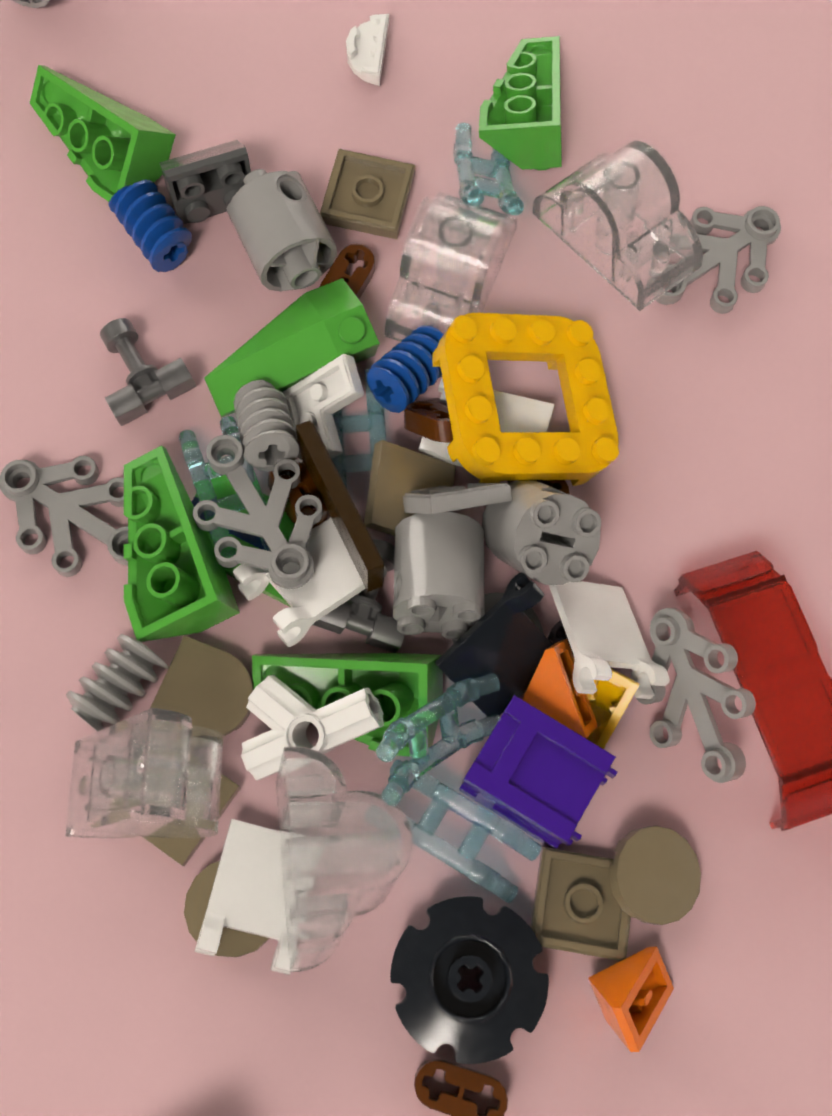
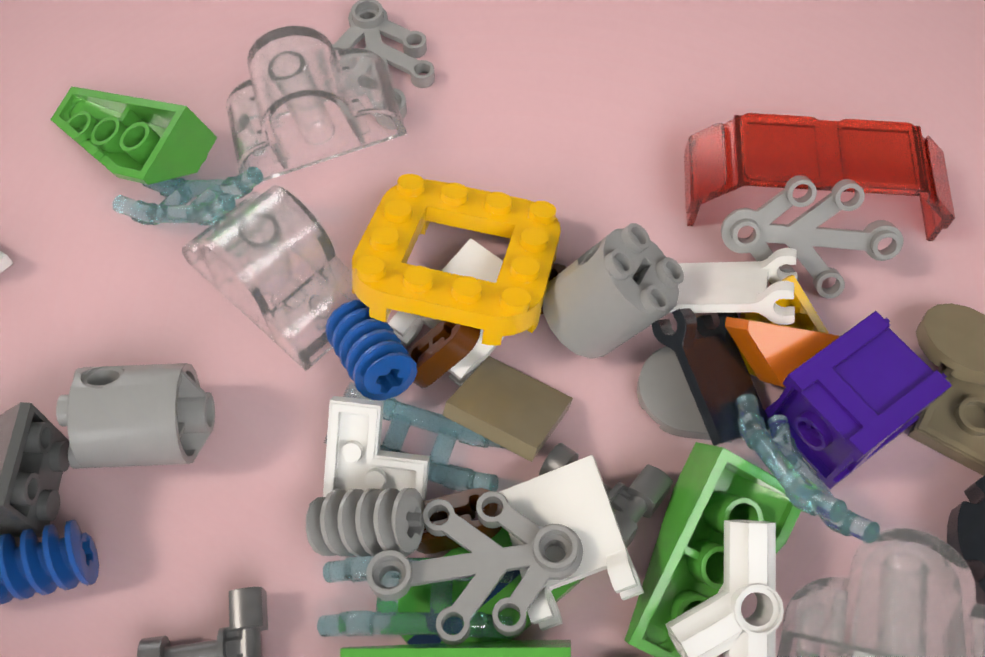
camera: 65 degrees left, 10 degrees down
bright green wedge [204,278,380,418] -> none
dark brown tile [296,421,384,592] -> none
dark tan tile [320,149,415,239] -> none
reddish brown beam [320,244,375,299] -> none
clear light blue piece [365,759,541,903] -> none
light grey cylinder [393,511,485,640] -> none
light grey tile [403,483,512,514] -> none

